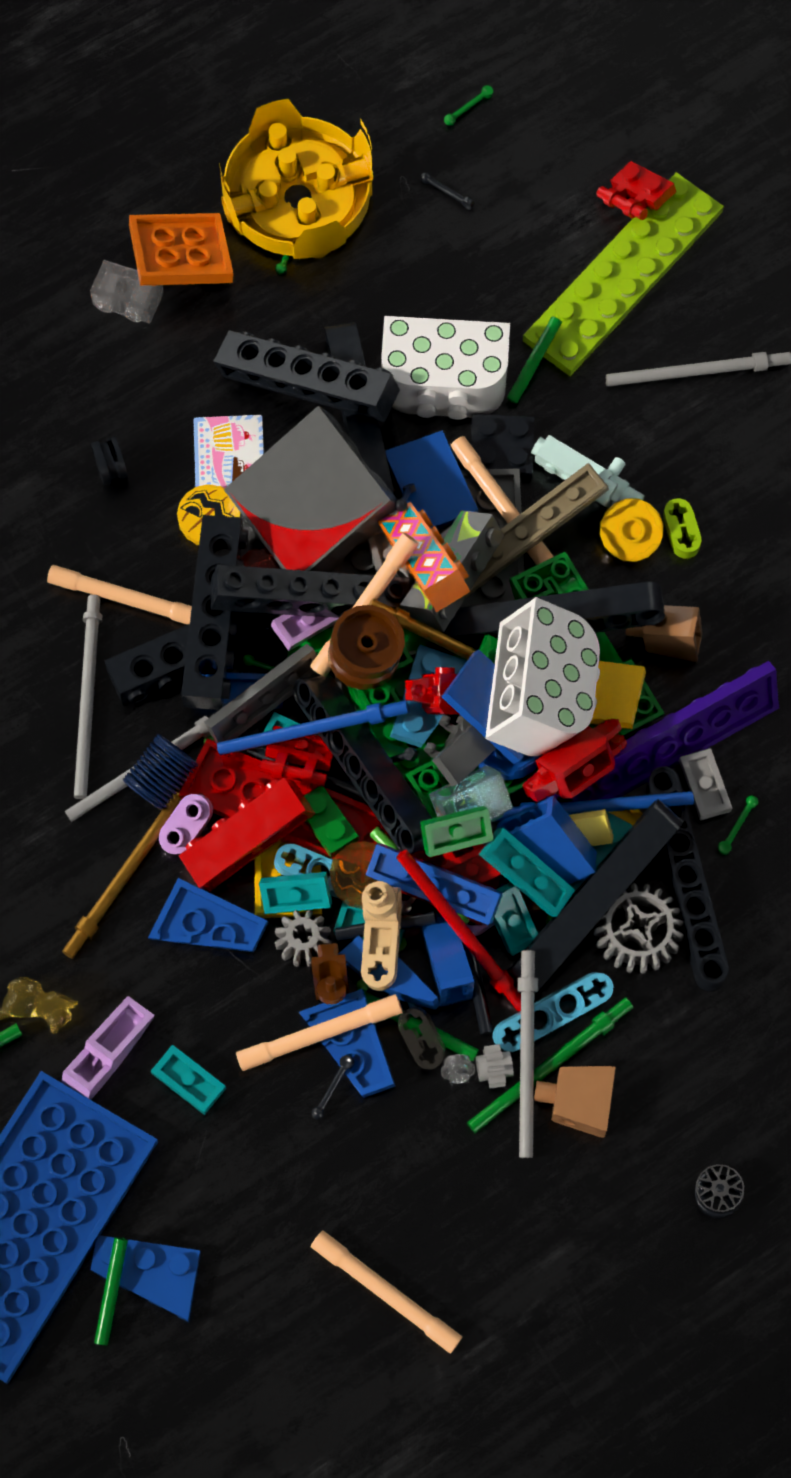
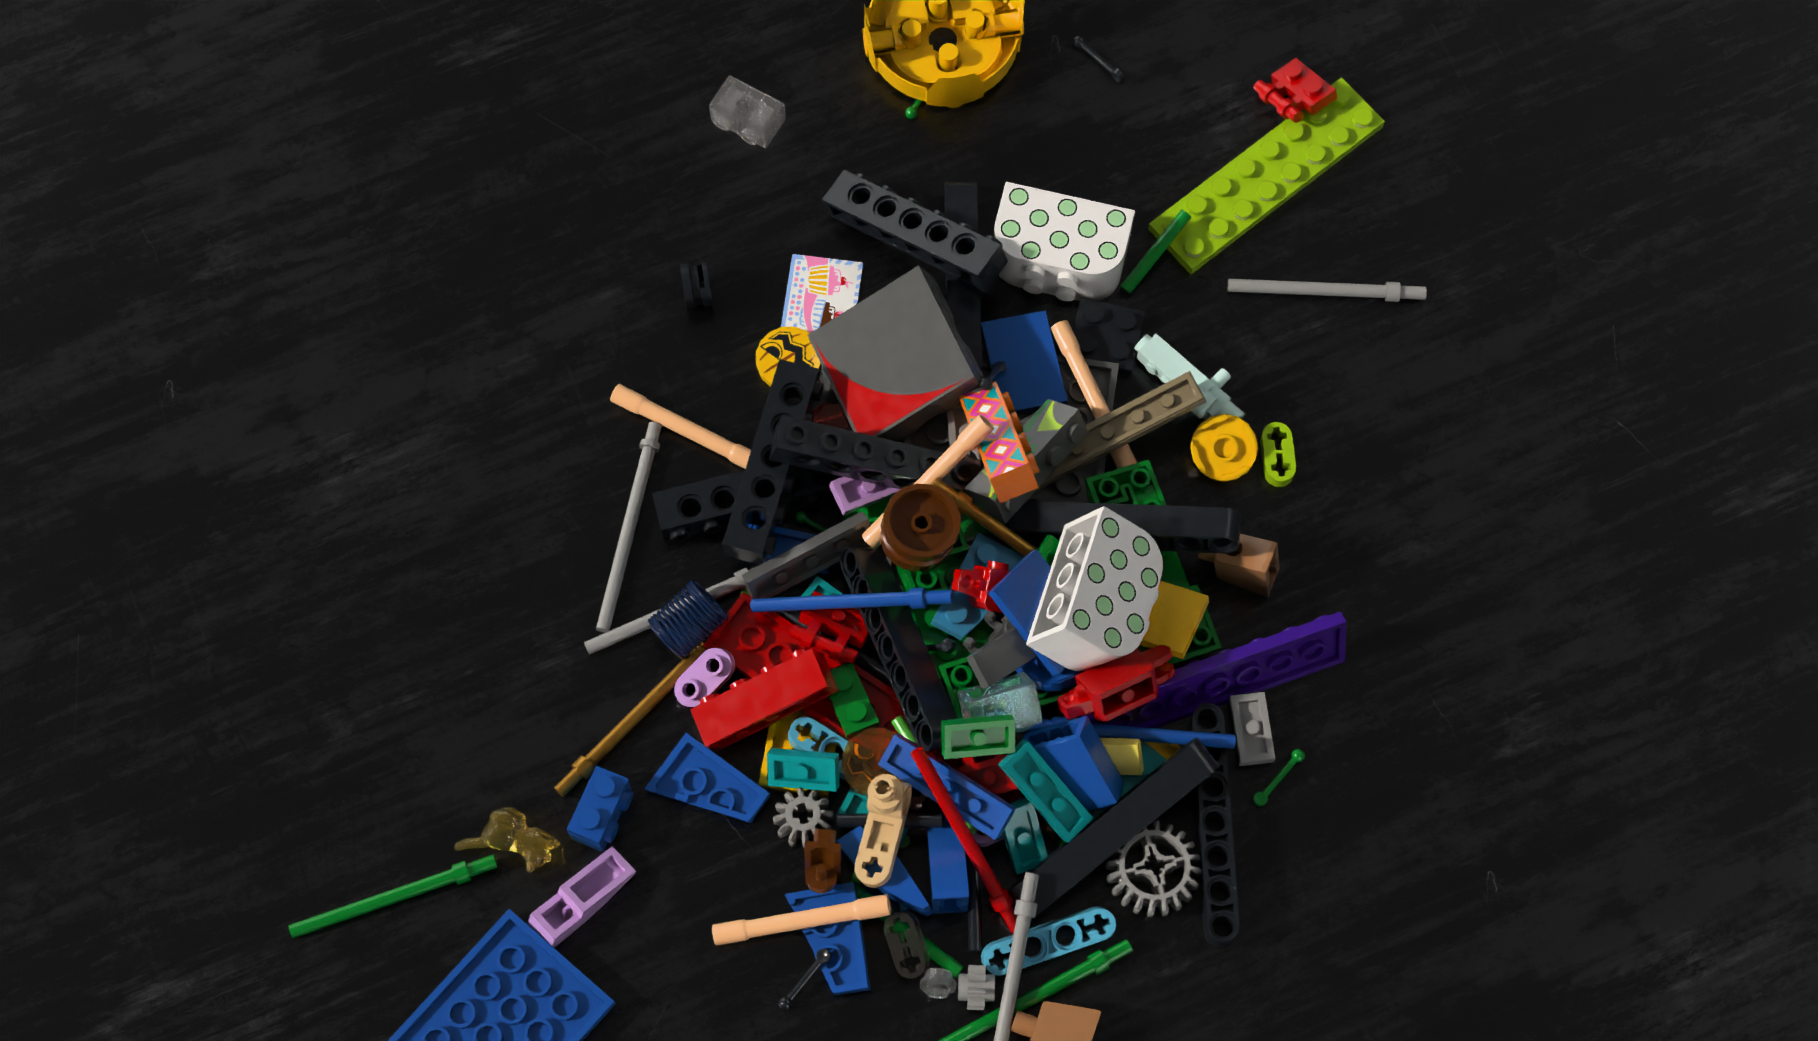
camera: 10 degrees right, 0 degrees up
orange plate [129,213,234,286] -> none
teal plate [151,1045,226,1115] -> none
none -> blue brick [567,766,634,852]

